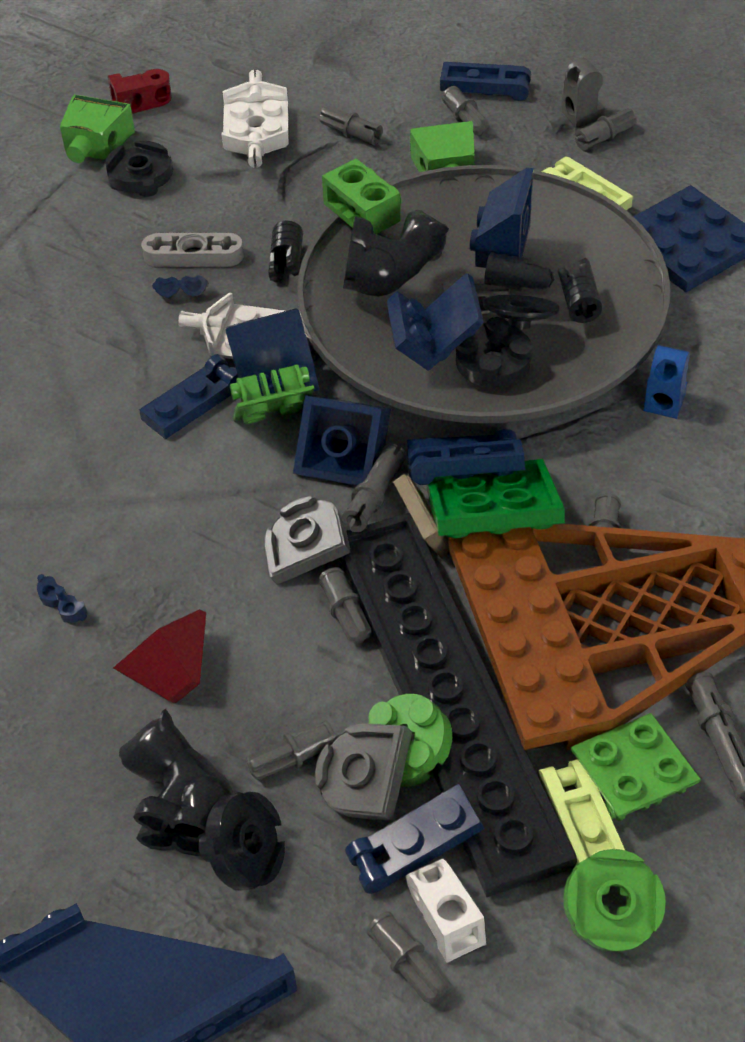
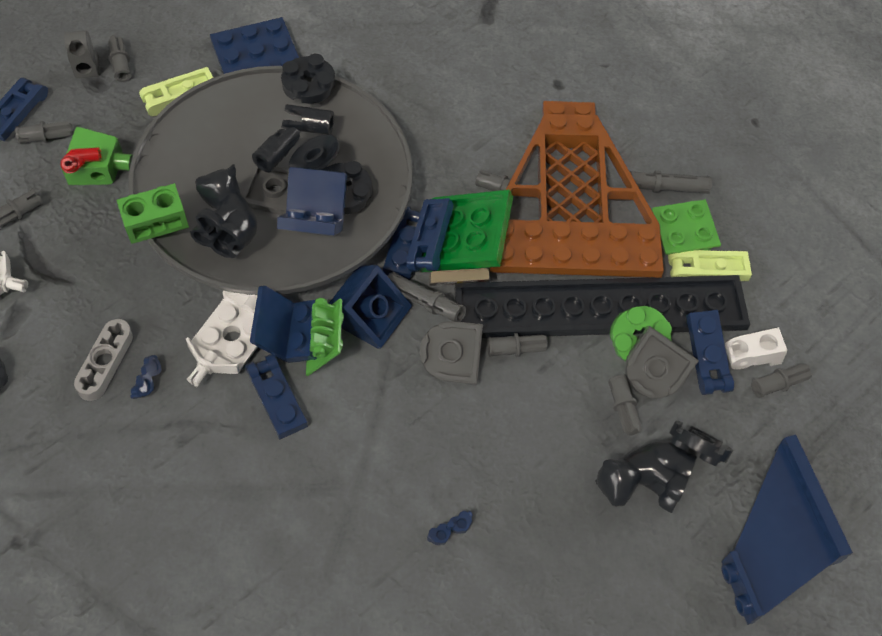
camera: 80 degrees left, 10 degrees up
dark red slope [113,609,207,703] -> none
black hinge [268,220,303,283] -> none
dark blue slope [469,167,534,268] -> none
bright green plate [564,849,666,952] -> none
blue leg [643,345,690,419] -> none
none -> red arm [60,147,102,174]
none -> black plate [281,53,336,104]

